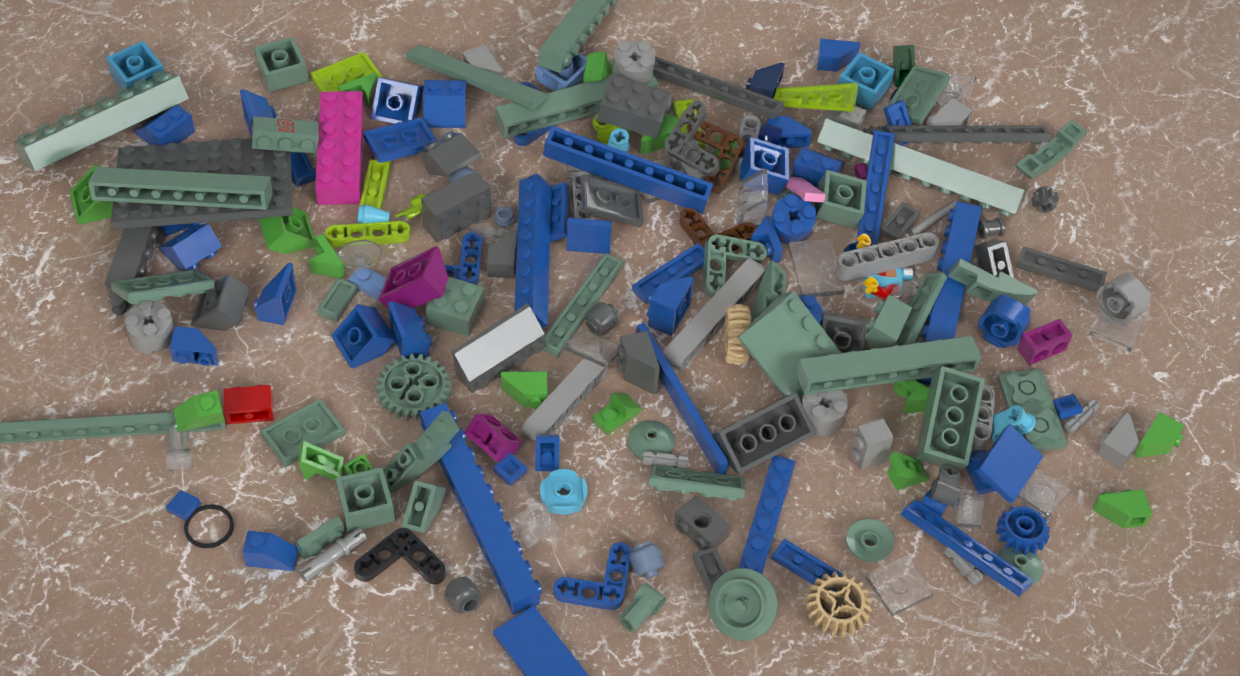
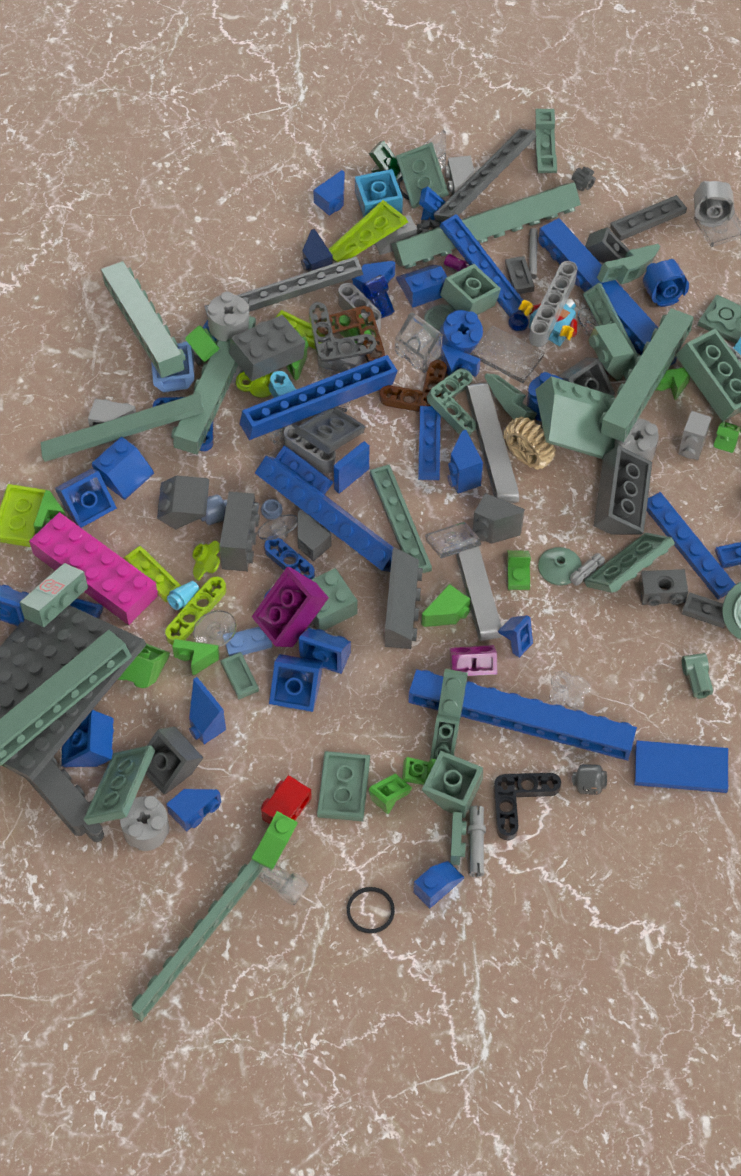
camera: 45 degrees left, 5 degrees up
blue tile [165,490,201,521] -> none
blue plate [363,117,437,163] -> none
sand green gear [376,354,451,421] -> none
sand green slope [402,480,446,533] -> none
blue plate [494,453,527,486] -> none
medium azure plate [540,469,587,515] -> none
blue beam [553,543,631,610] -> none
dark grey head [585,302,618,335] -> none
sand blue head [629,541,664,579] -> none
blue tile [636,323,728,474] -> none
blue slope [740,137,789,195] -> none
bright pink tile [785,177,826,202] -> none
dark grey bush [978,217,1005,239] -> none
magenta brick [1017,319,1072,366] -> none

